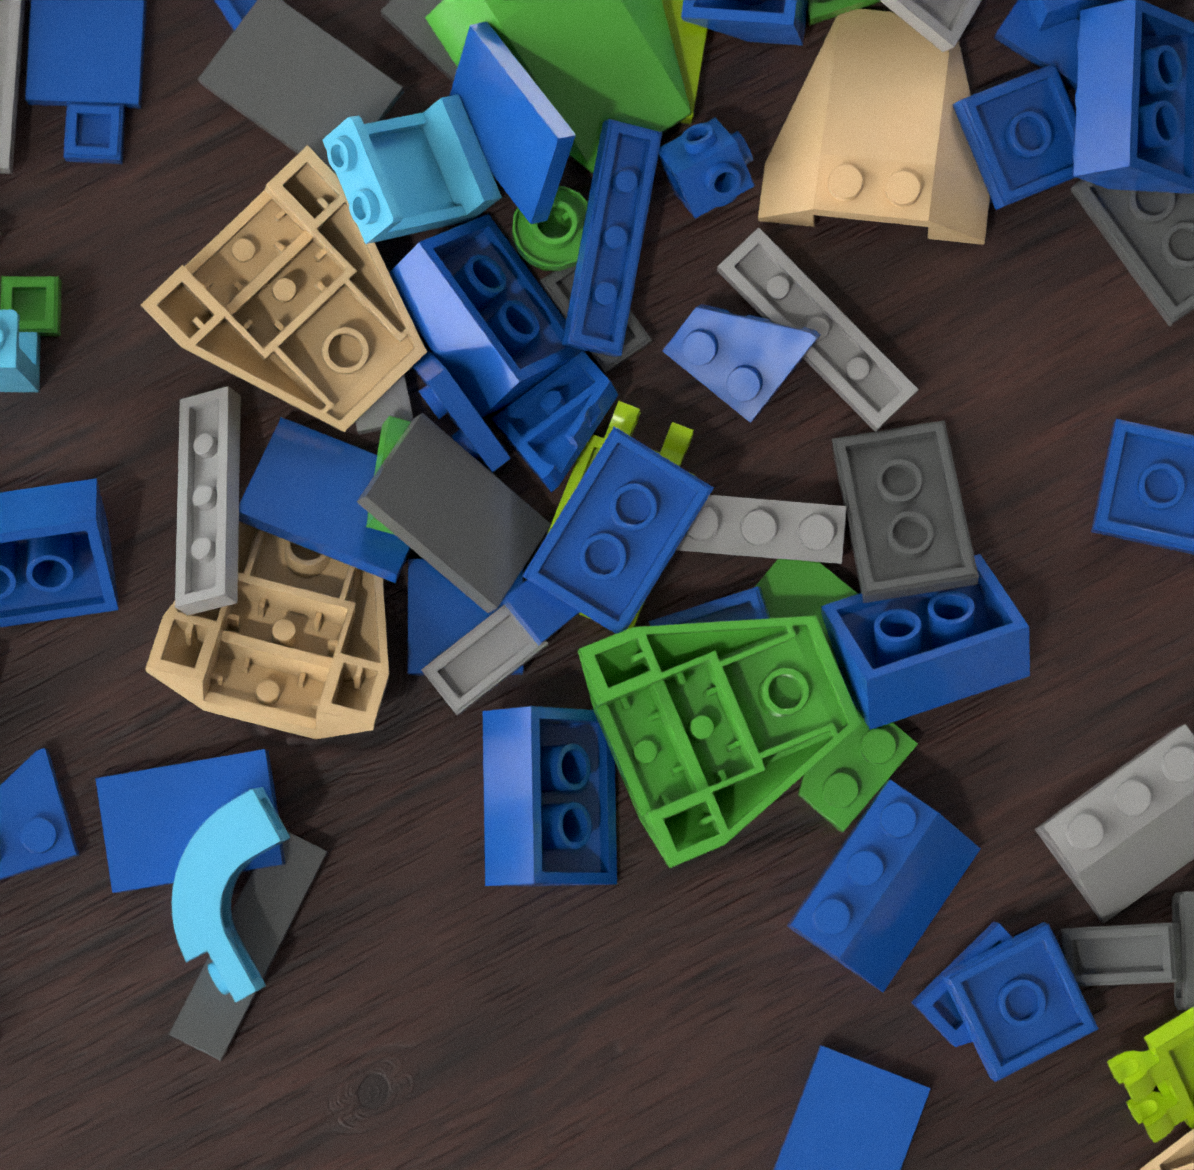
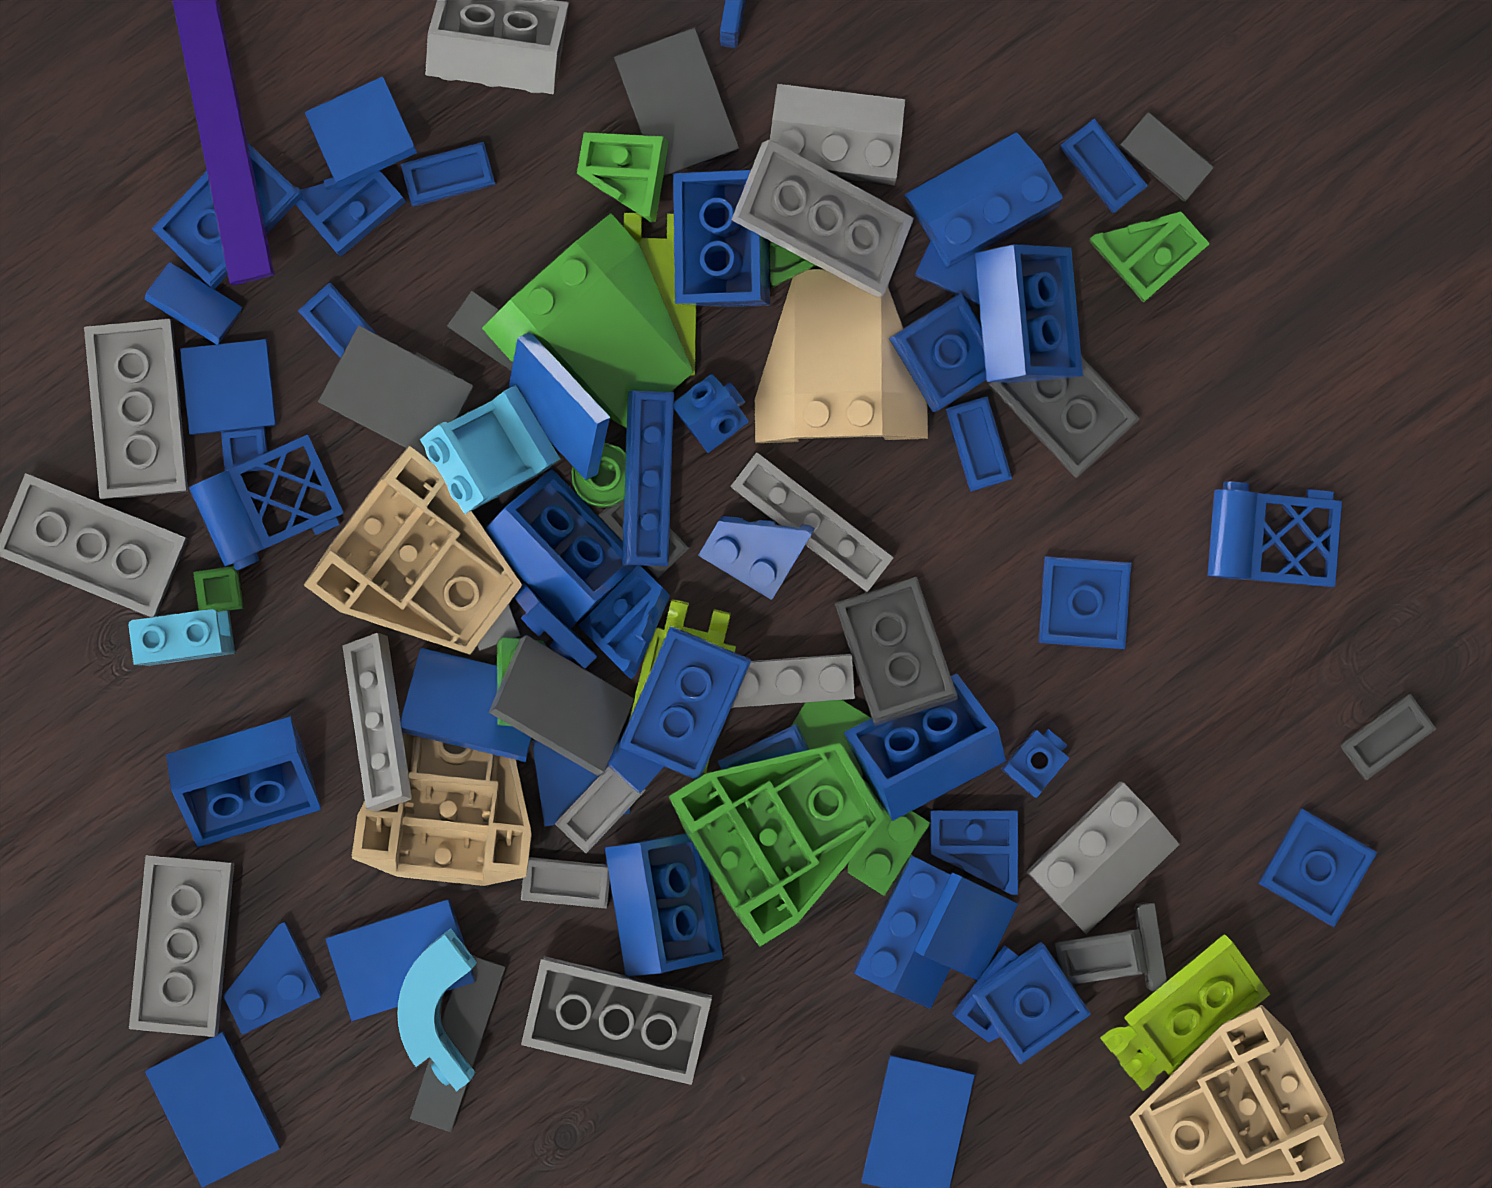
camera: 10 degrees left, 5 degrees up
none -> blue piece [189,435,343,571]
none -> light grey tile [521,857,610,909]
none -> light grey brick [521,956,712,1085]
none -> blue tile [914,872,1018,980]
none -> blue wing [930,810,1018,895]
none -> blue tile [945,397,1012,492]
none -> blue brick [1001,729,1069,798]

